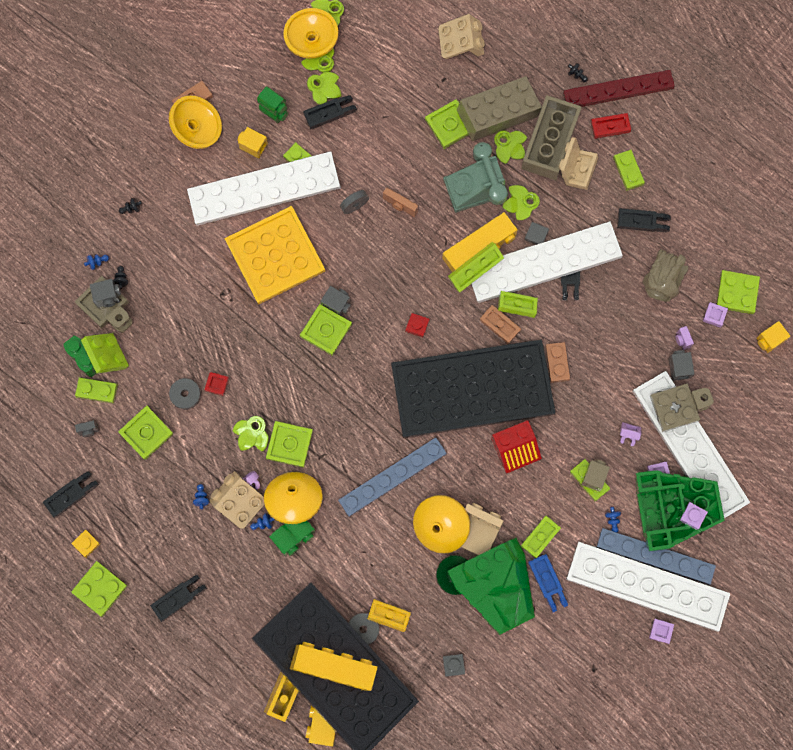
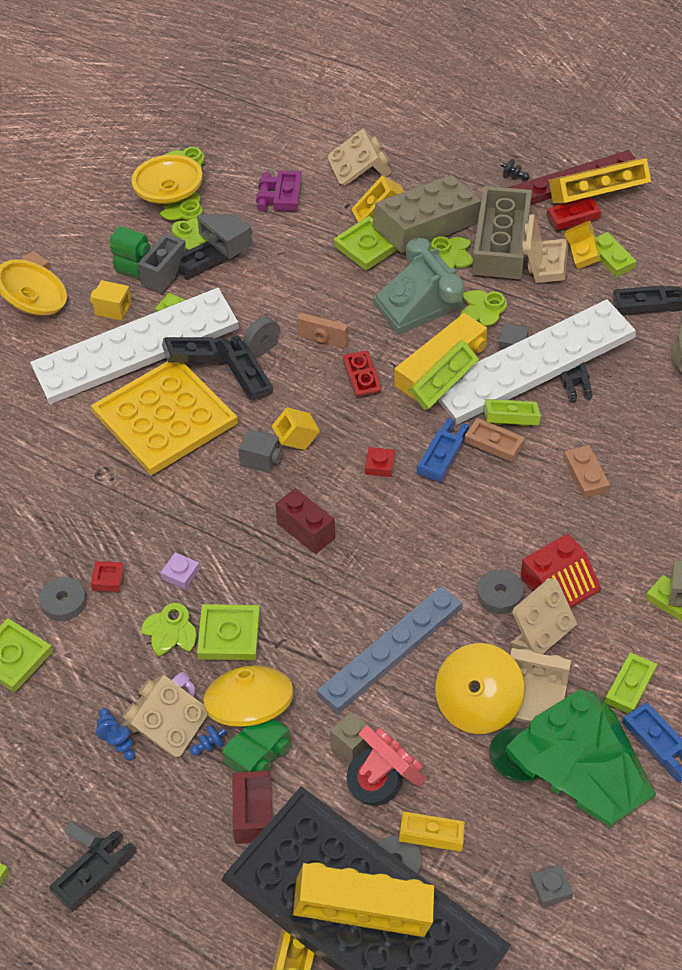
camera: 10 degrees left, 25 degrees down
lime plate [300,304,352,356] -> none
black plate [391,339,556,438] -> none
none -> dark grey tile [65,821,105,848]
none -> blue hair [106,725,135,760]
none -> dark grey slope [137,233,186,293]
none -> lavender plate [160,552,200,590]
none -> black hinge [162,337,230,365]
none -> dark grey slope [197,214,252,259]
none -> black hinge [217,336,274,400]
none -> dark red panel [232,771,272,844]
none -> magenta plate [256,171,302,211]
none -> yellow brick [272,407,320,450]
none -> dark red brick [275,488,335,555]
none -> dark tan brick [330,712,373,764]
none -> red slope [343,350,382,397]
none -> plate [346,725,427,806]
none -> yellow slope [351,175,405,223]
none -> blue hinge [417,418,470,483]
none -> dark grey piece [477,570,524,614]
none -> tan bracket [511,578,577,654]
none -> yellow brick [549,158,651,203]
none -> yellow slope [564,221,601,269]

